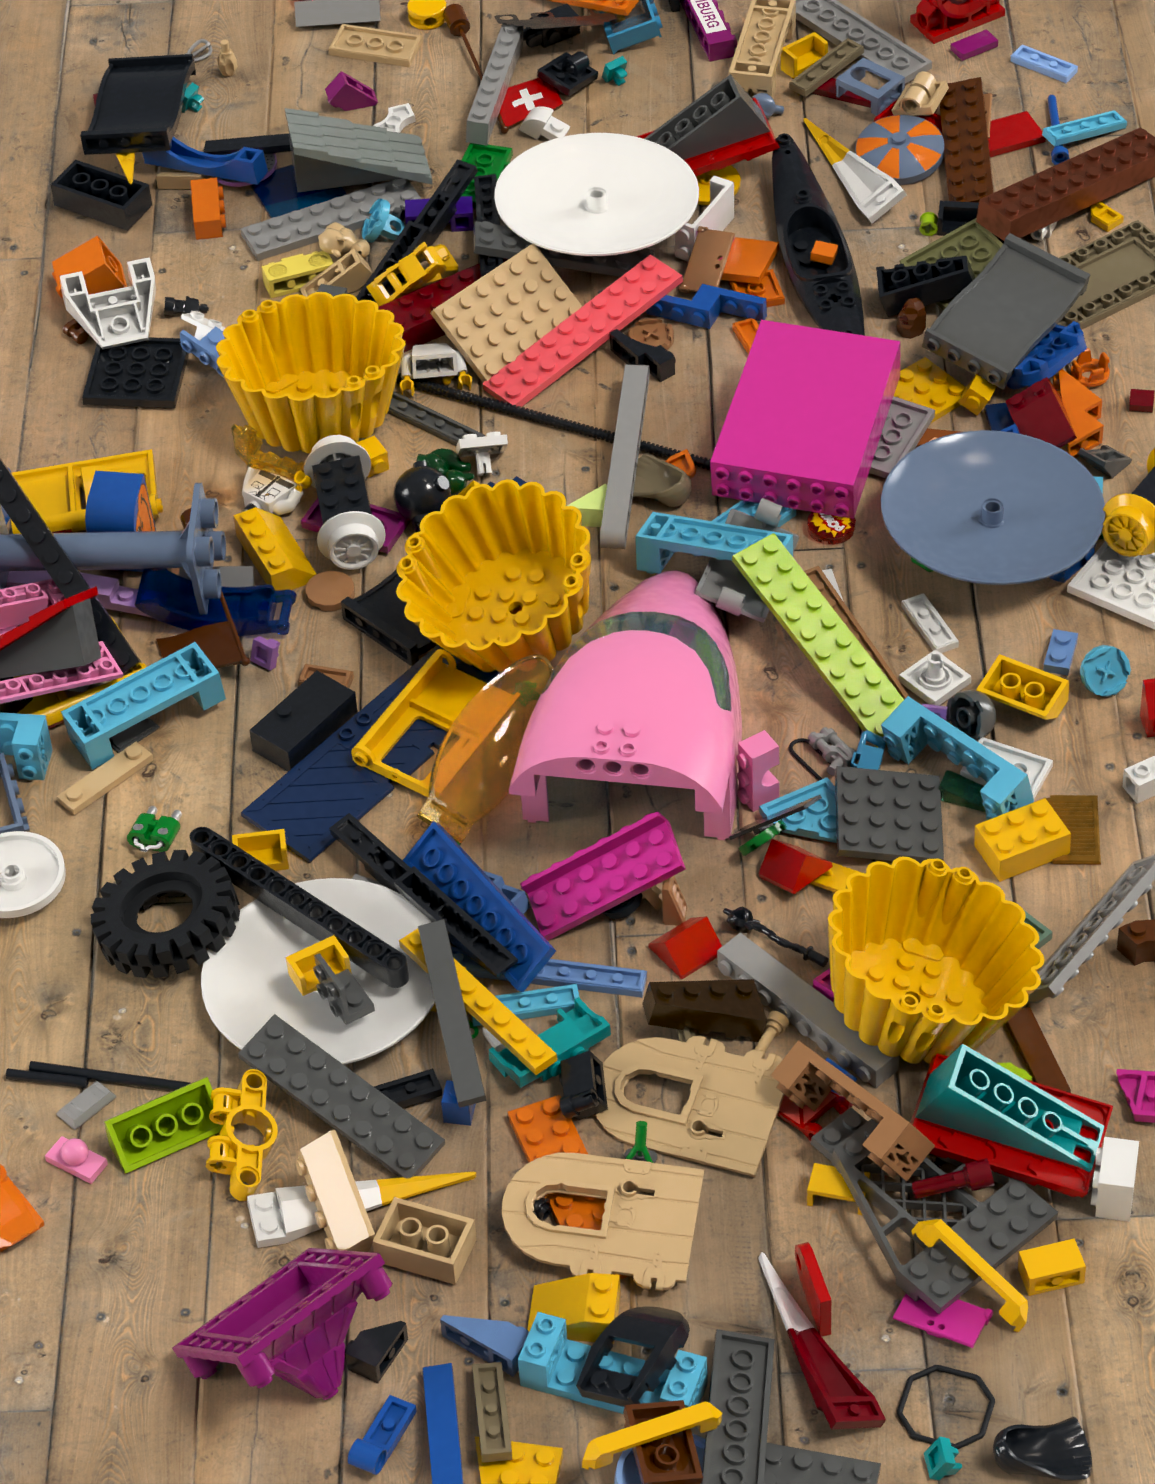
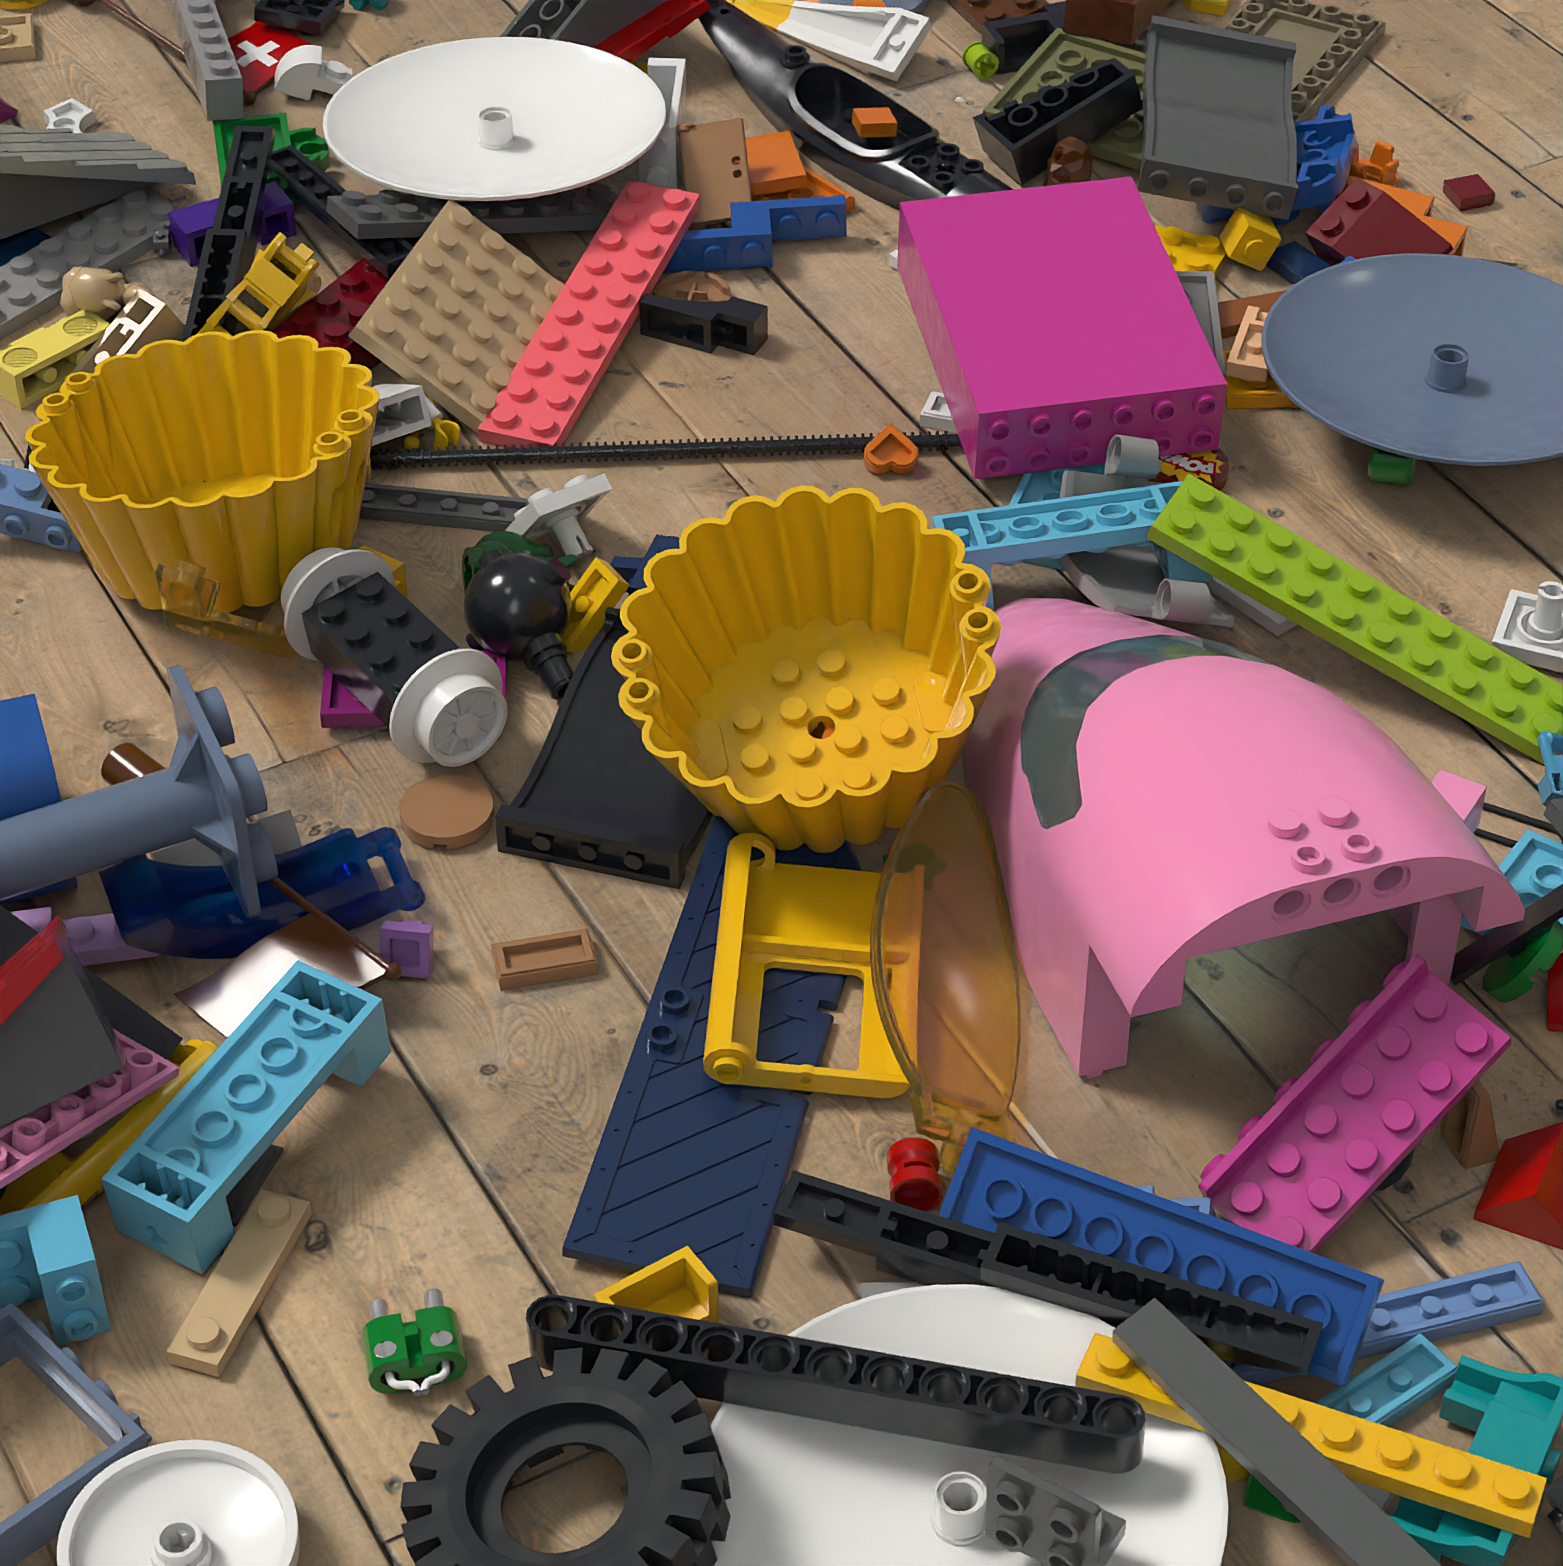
camera: 30 degrees left, 5 degrees down
yellow slope [233,507,317,596] -> none
white torso [242,449,312,516] -> none
black brick [249,670,358,772] -> none
yellow panel [285,935,352,996] -> none
medium azure tile [362,198,405,243] -> none
light grey beam [600,364,650,549] -> none
dark tan hair [633,454,692,507] -> none
orange tile [732,318,759,355] -> none
light grey piece [808,727,858,776] -> none
white tile [901,593,959,653] -> none
none -> red wheel [887,1137,943,1211]

